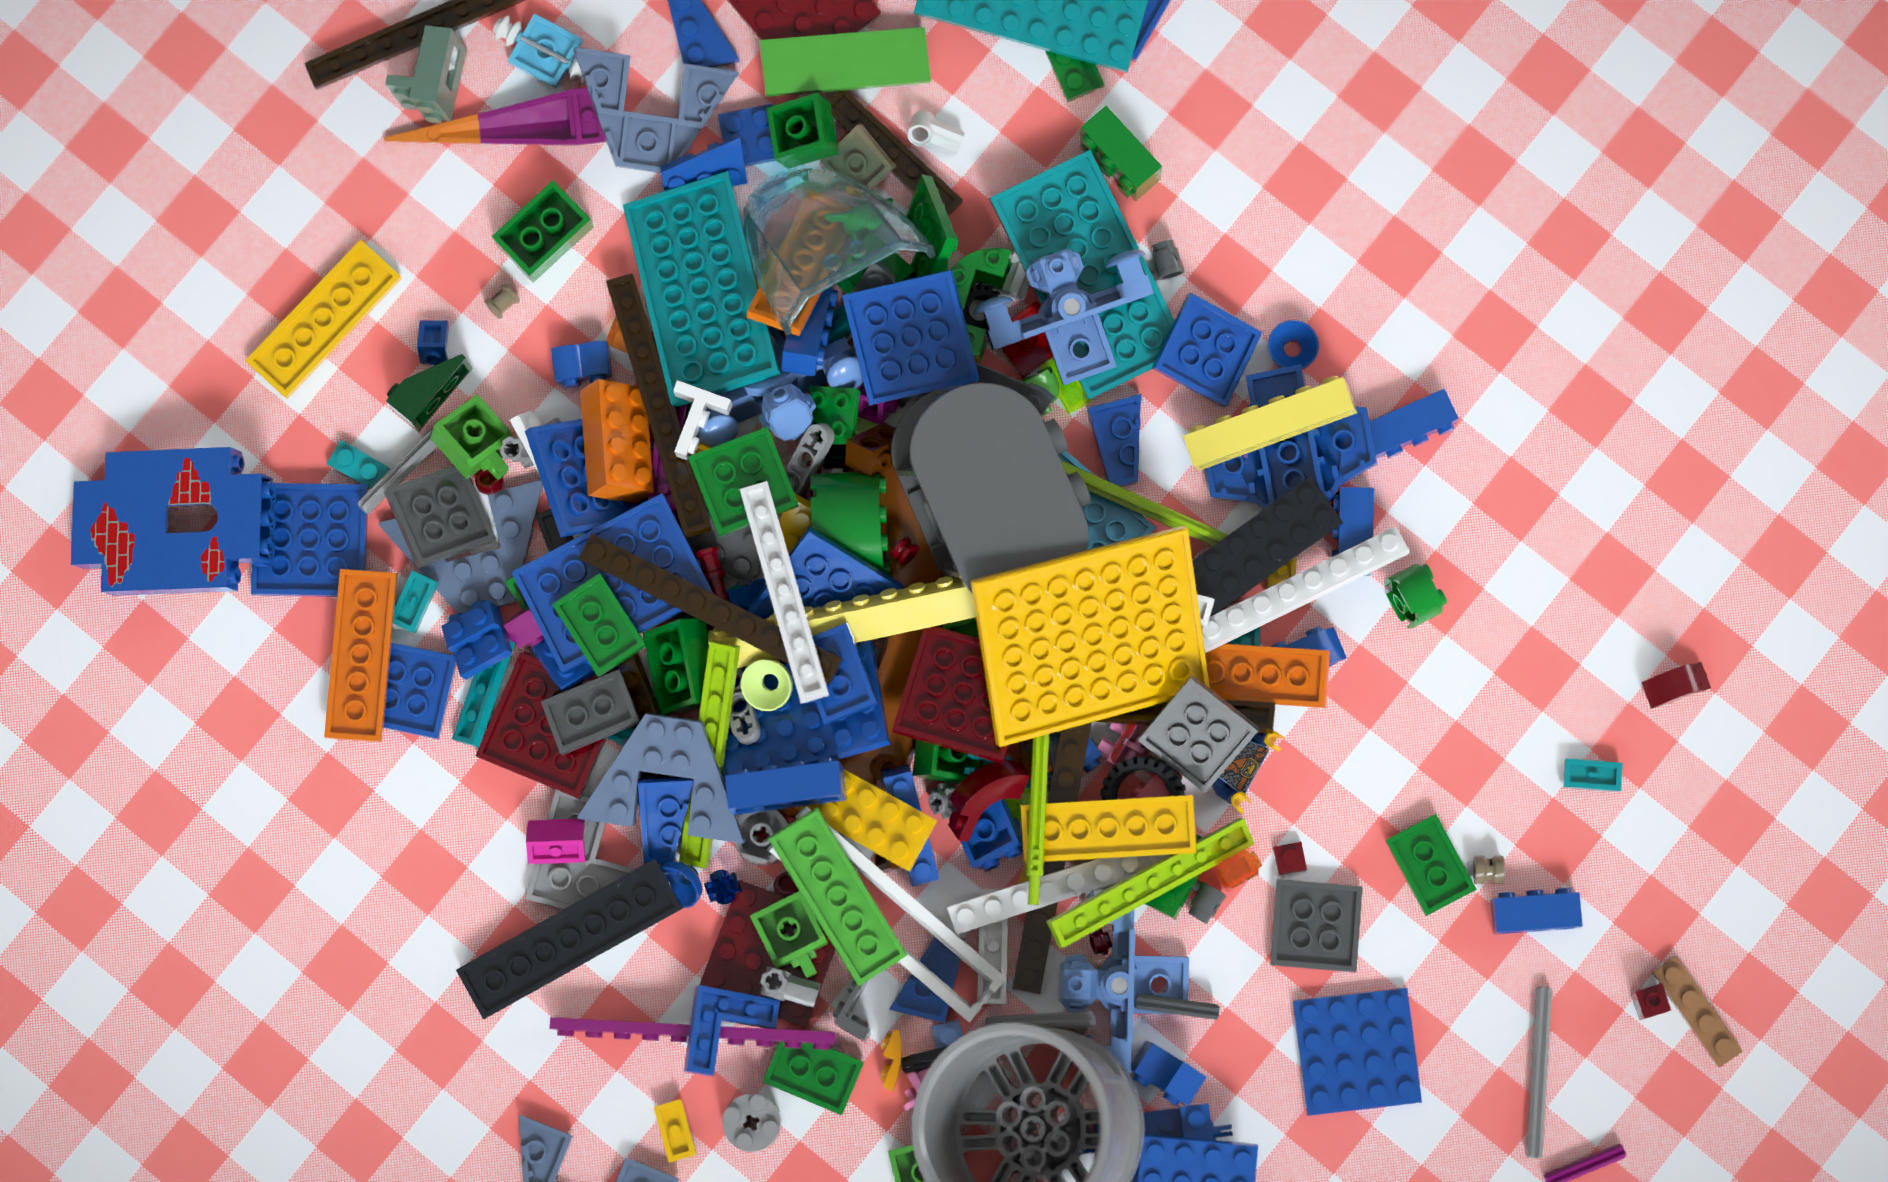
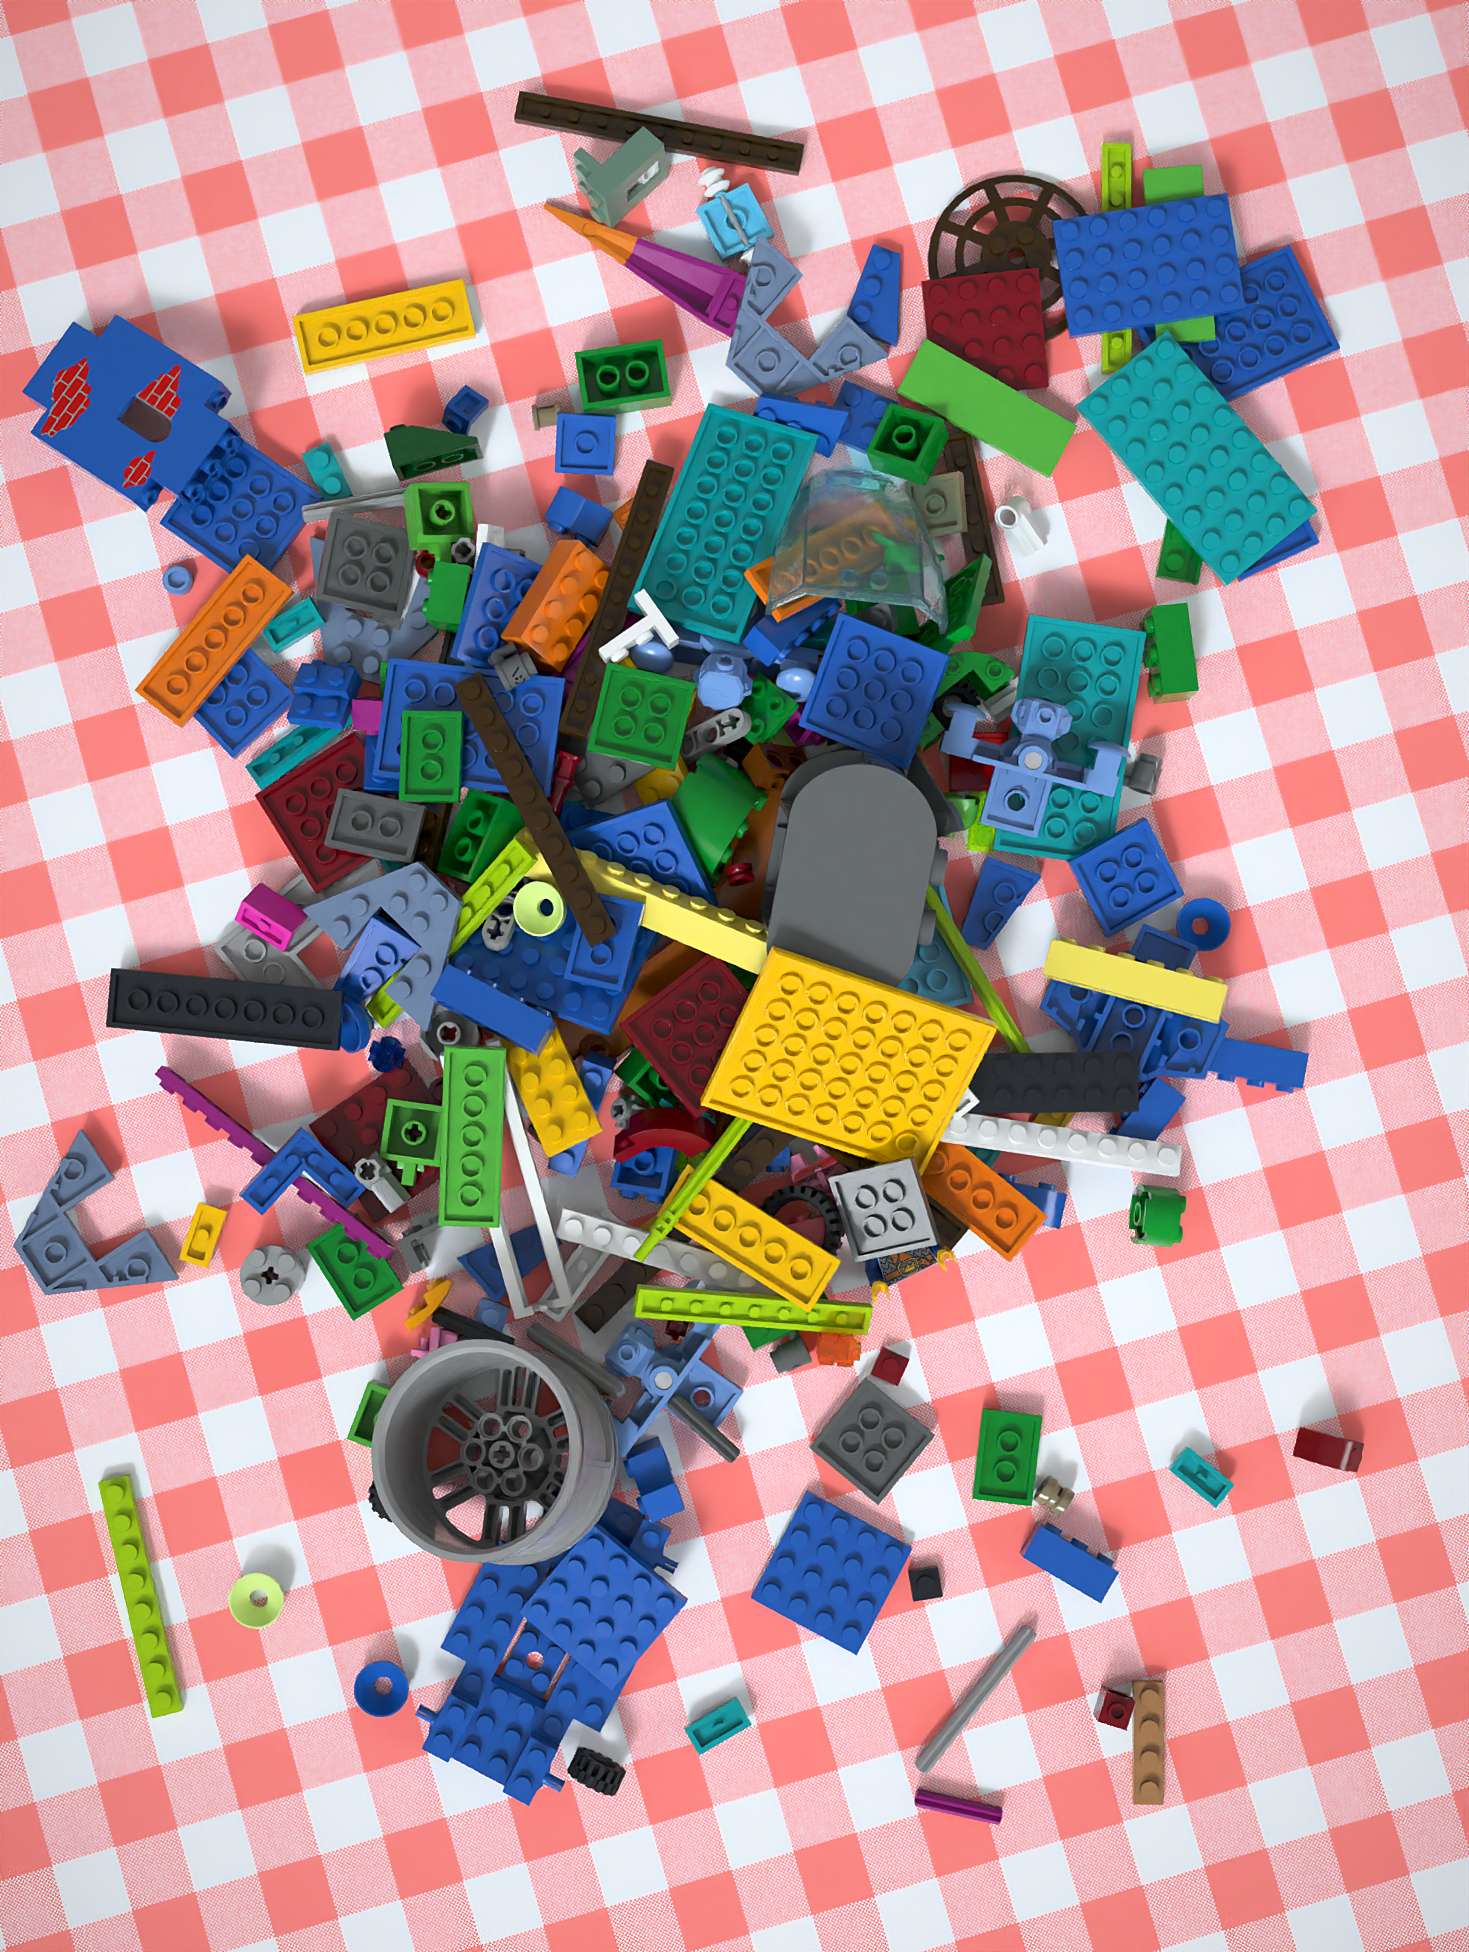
camera: 25 degrees right, 5 degrees up
white plate [740,481,829,703] -> none
none -> medium blue tile [162,565,194,596]
none -> green brick [422,561,474,633]
none -> dark grey piece [491,641,538,692]
none -> blue plate [554,412,616,476]
none -> black plate [908,1565,943,1602]

